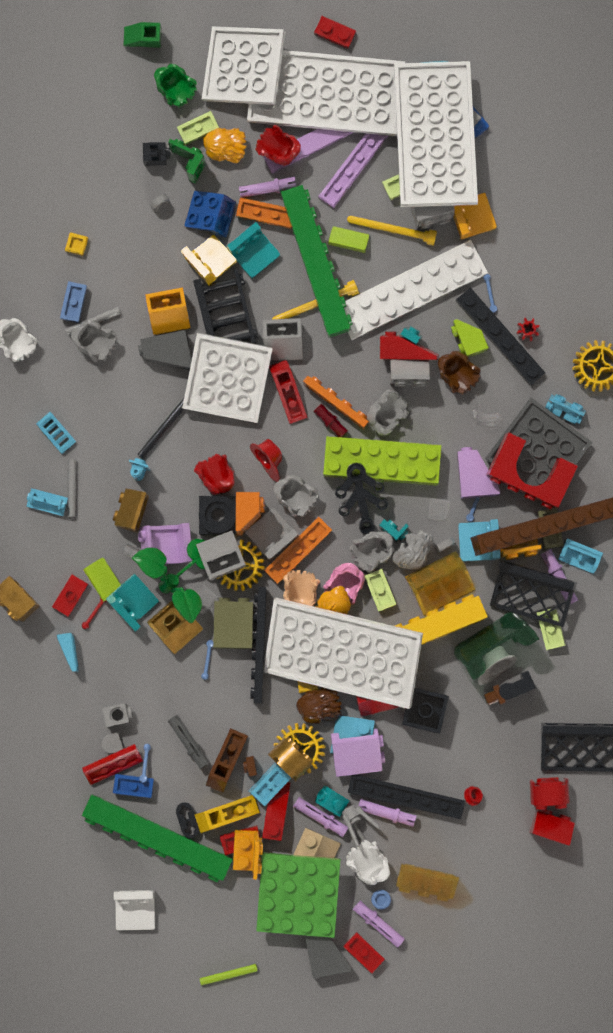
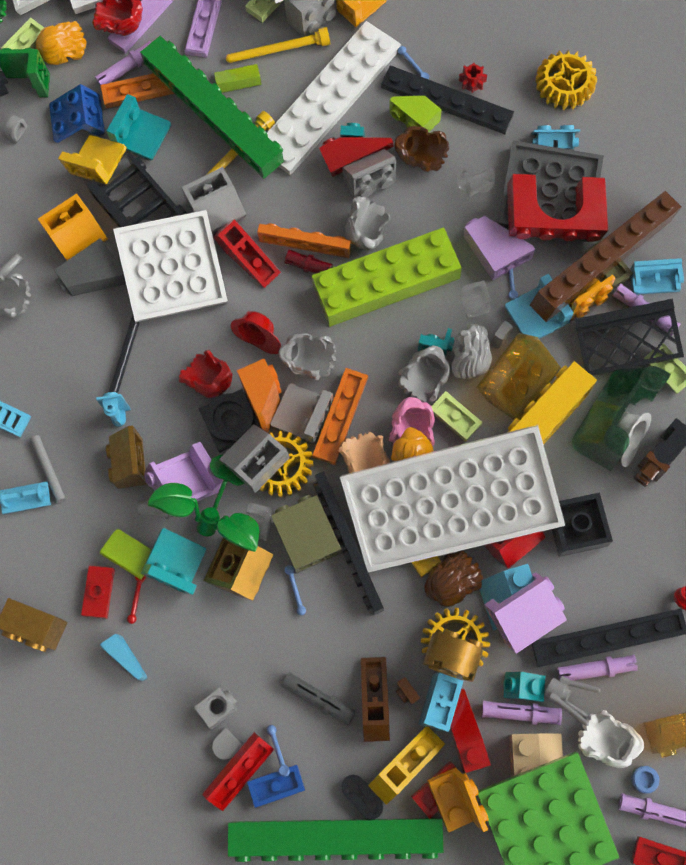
camera: 25 degrees left, 10 degrees down
black plant [335,463,388,534] -> none

